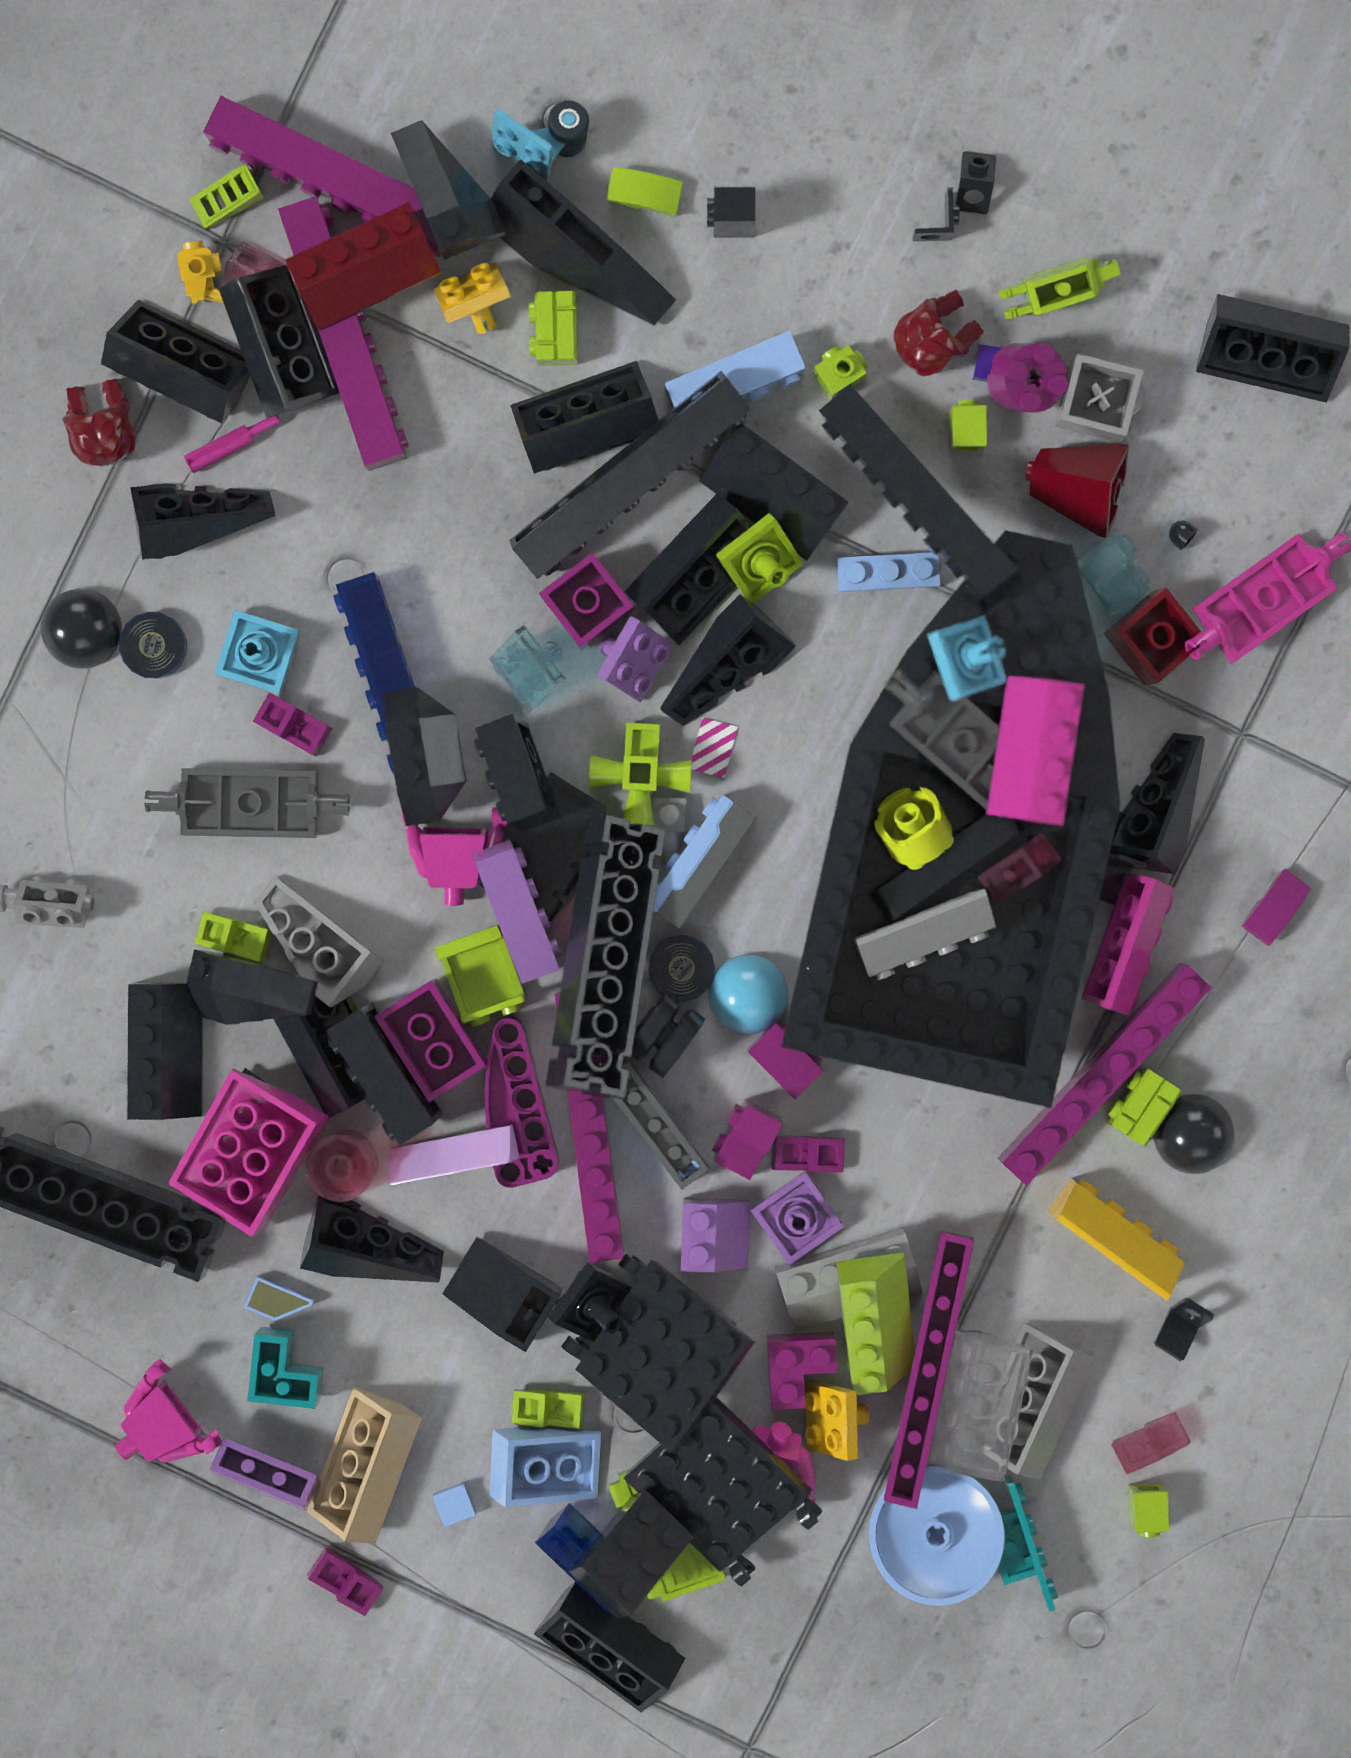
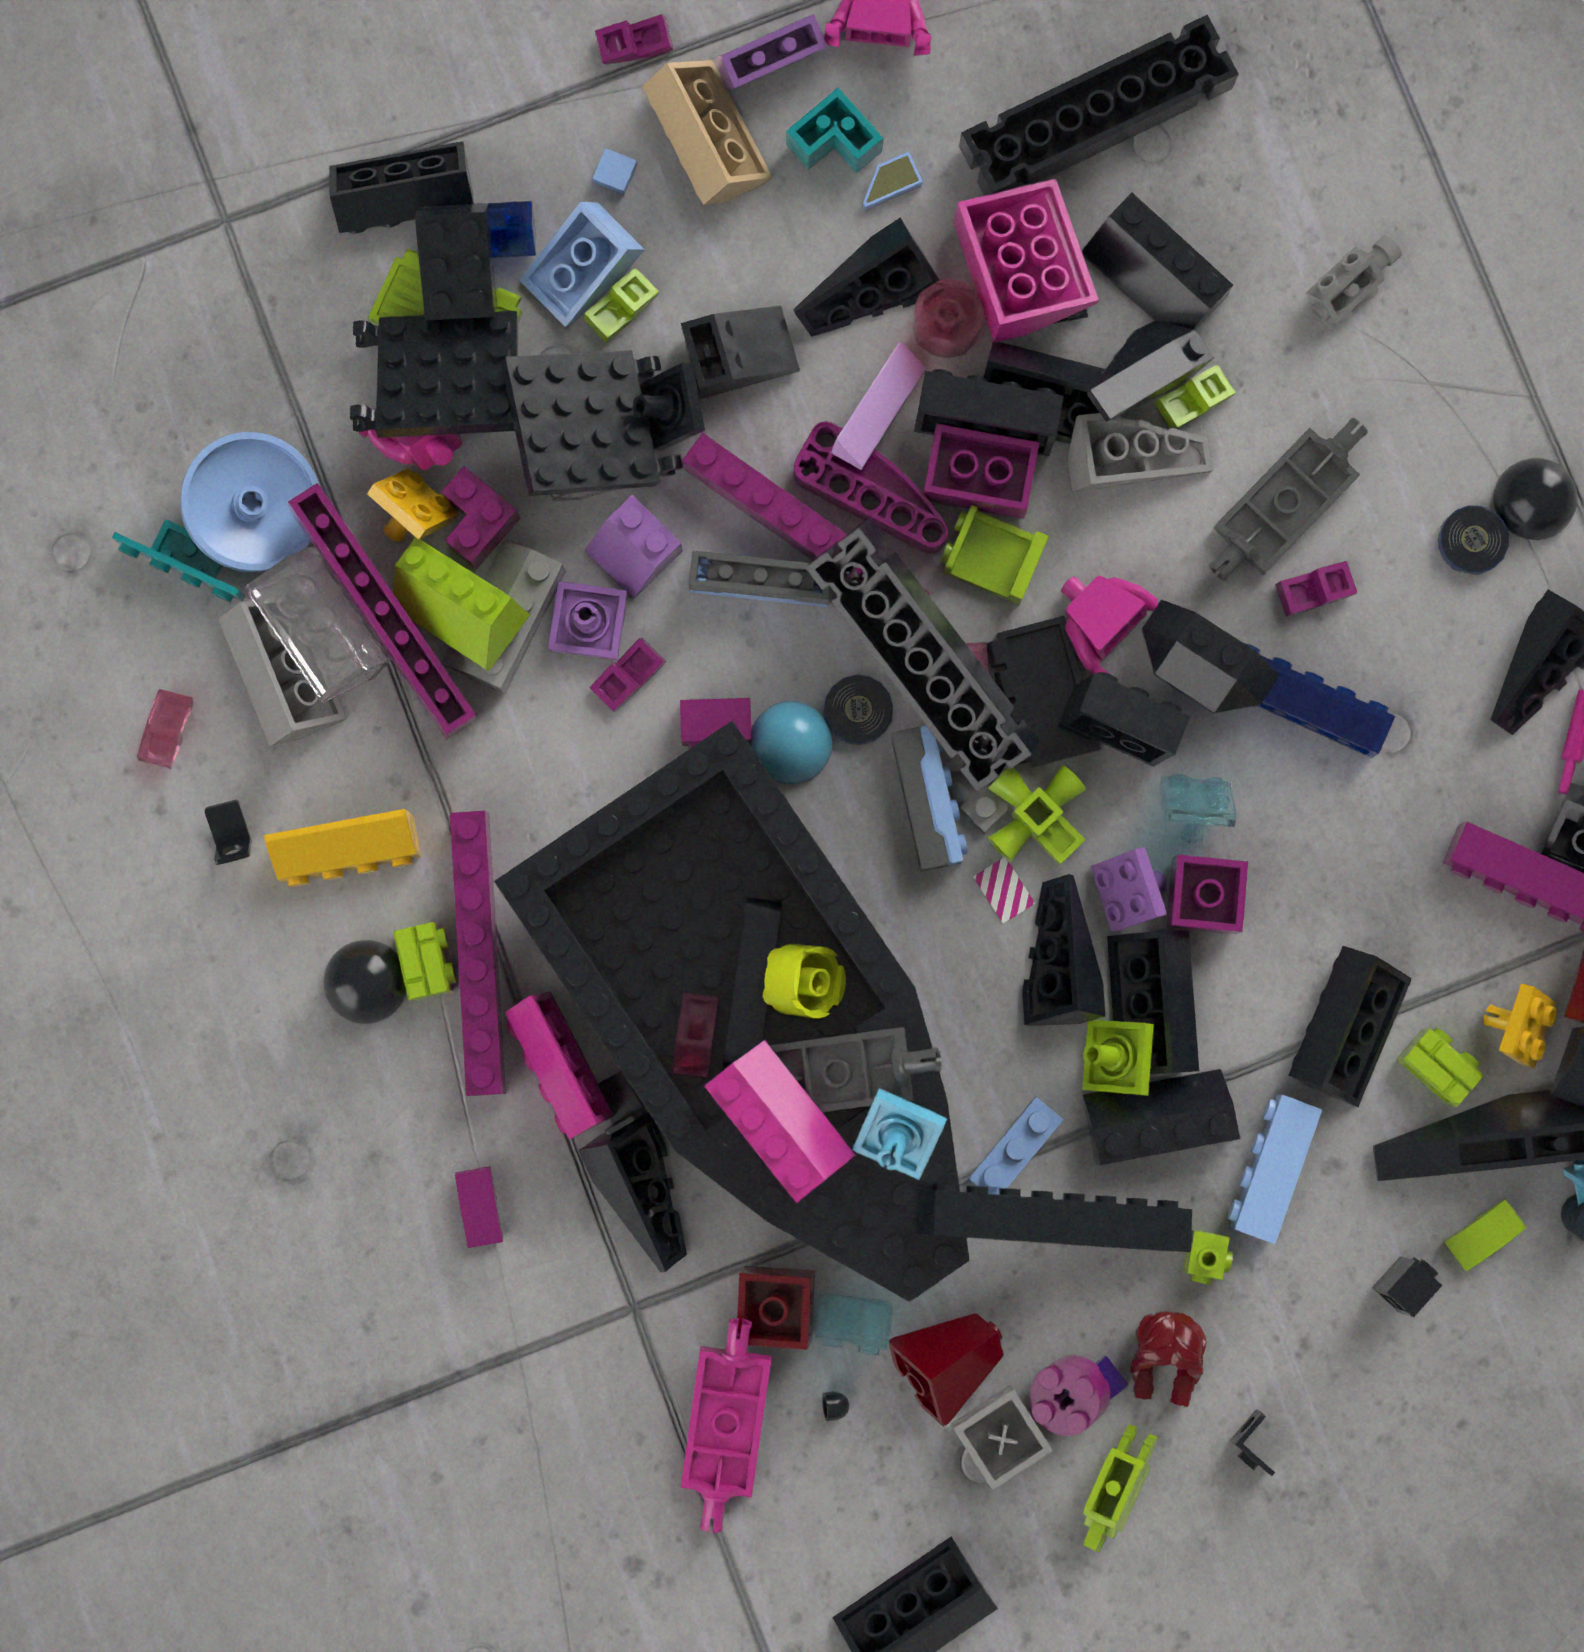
camera: 130 degrees right, 5 degrees down
medium azure plate [215,610,301,695] -> none
medium lavender brick [472,840,562,984] -> none
black brick [509,371,751,579] -> none
black wheel [631,991,706,1079] -> none
magenta brick [711,1099,783,1180] -> none
light grey slope [852,889,996,981] -> none
lime brick [949,400,987,452] -> none
black bracket [955,151,996,214] -> none
lime brick [1128,1483,1169,1538] -> none

